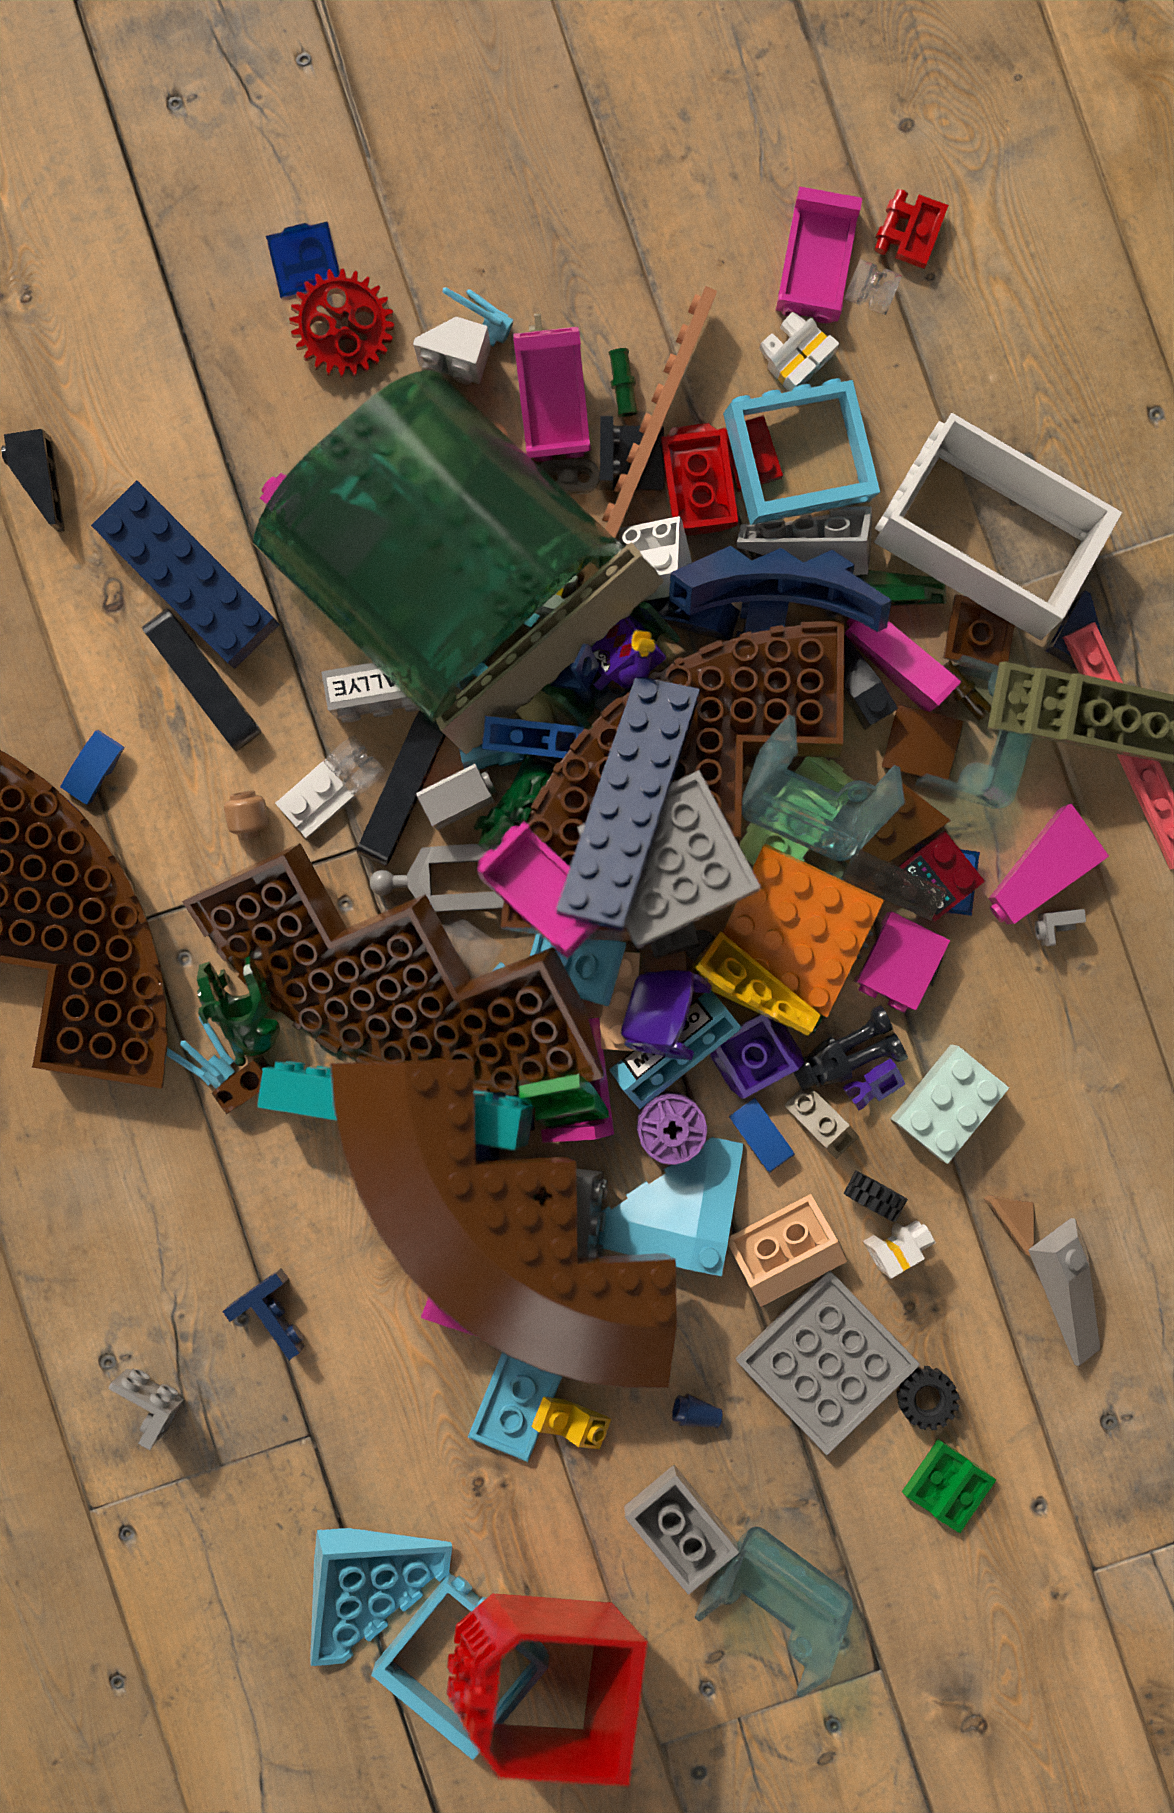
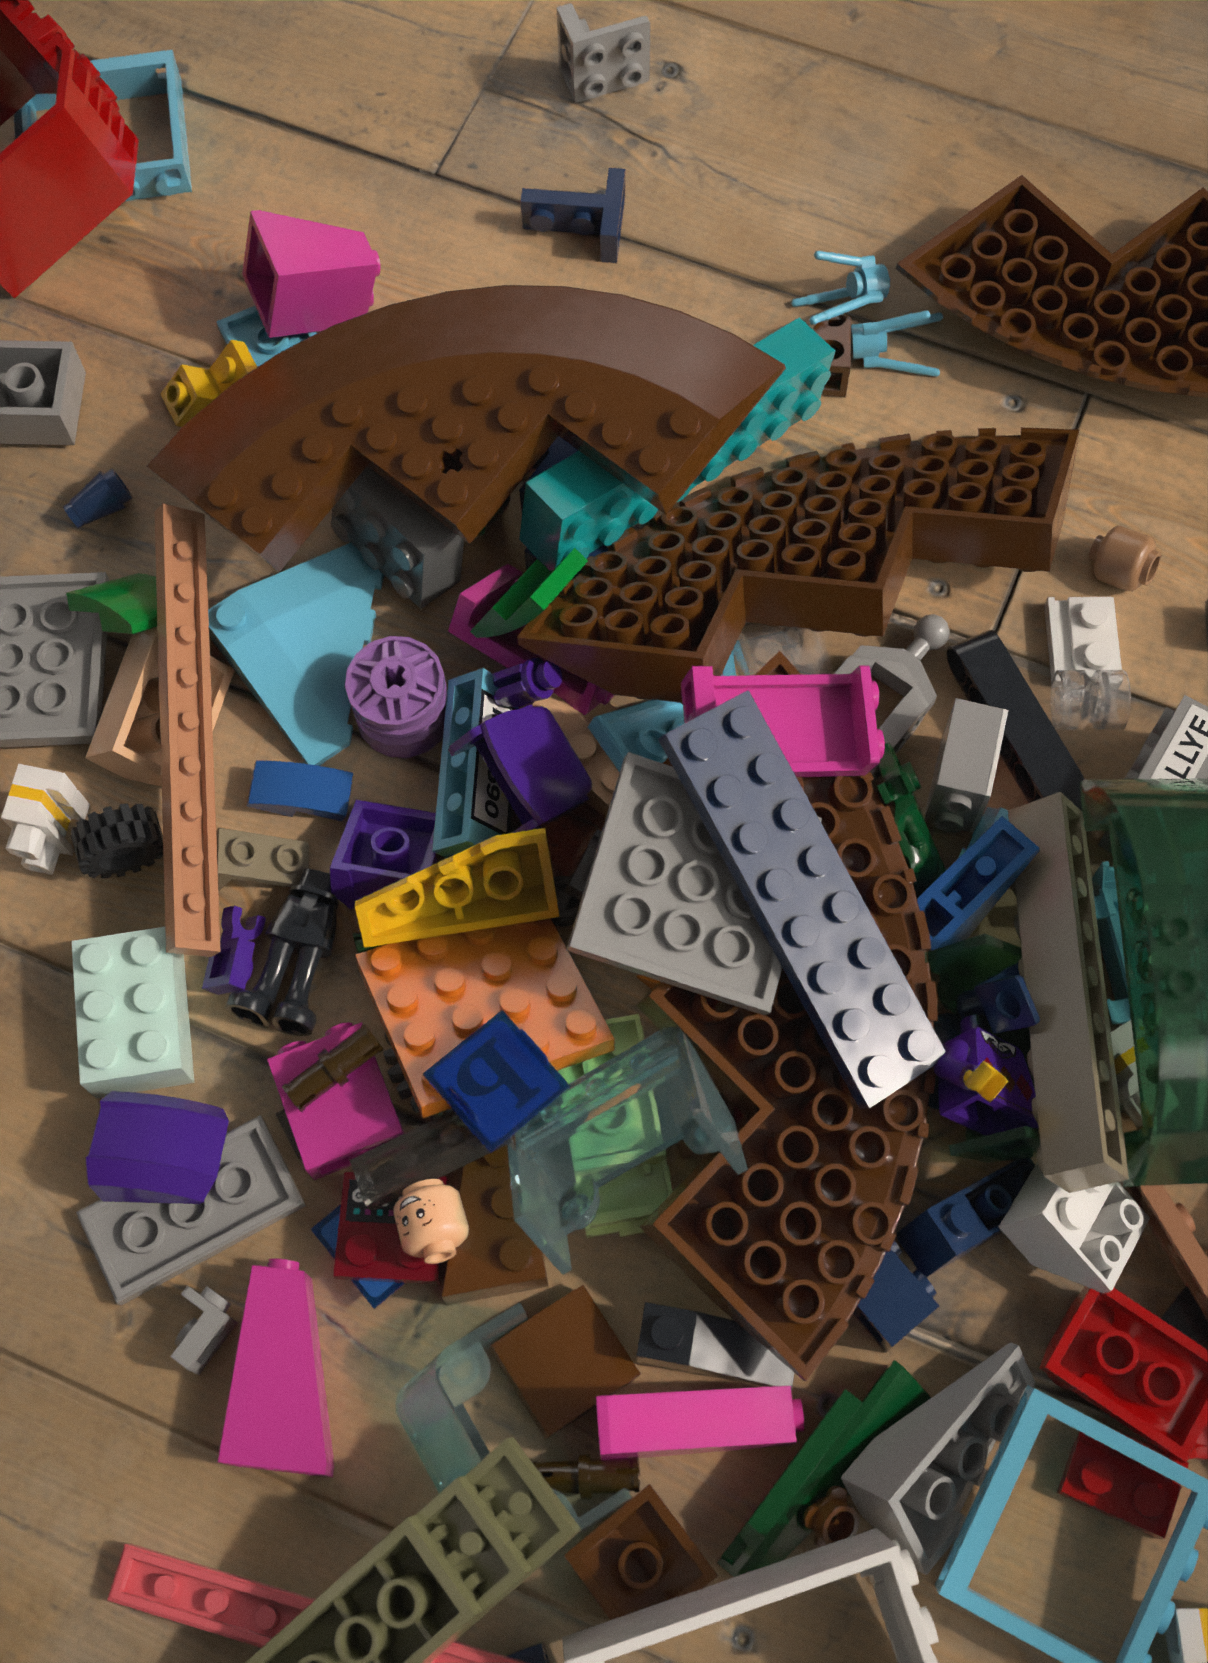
camera: 135 degrees right, 20 degrees down
dark green helmet [196,956,280,1066] -> none
medium azure slope [310,1528,452,1666] -> none
dark blue arch [669,546,892,632] -> none
none -> green slope [66,573,157,634]
none -> light grey tile [76,1115,306,1306]
none -> dark purple slope [86,1091,229,1204]
none -> nougat plate [154,503,221,957]
none -> dark pink slope [242,210,381,338]
none -> dark brown pin [282,1023,384,1112]
none -> light nougat head [394,1179,468,1264]
none -> clear blue piece [423,1010,570,1153]
none -> dark purple arm [492,658,562,707]
none -> medium azure plant [791,251,890,324]
none -> reddish brown plate [802,1485,860,1548]

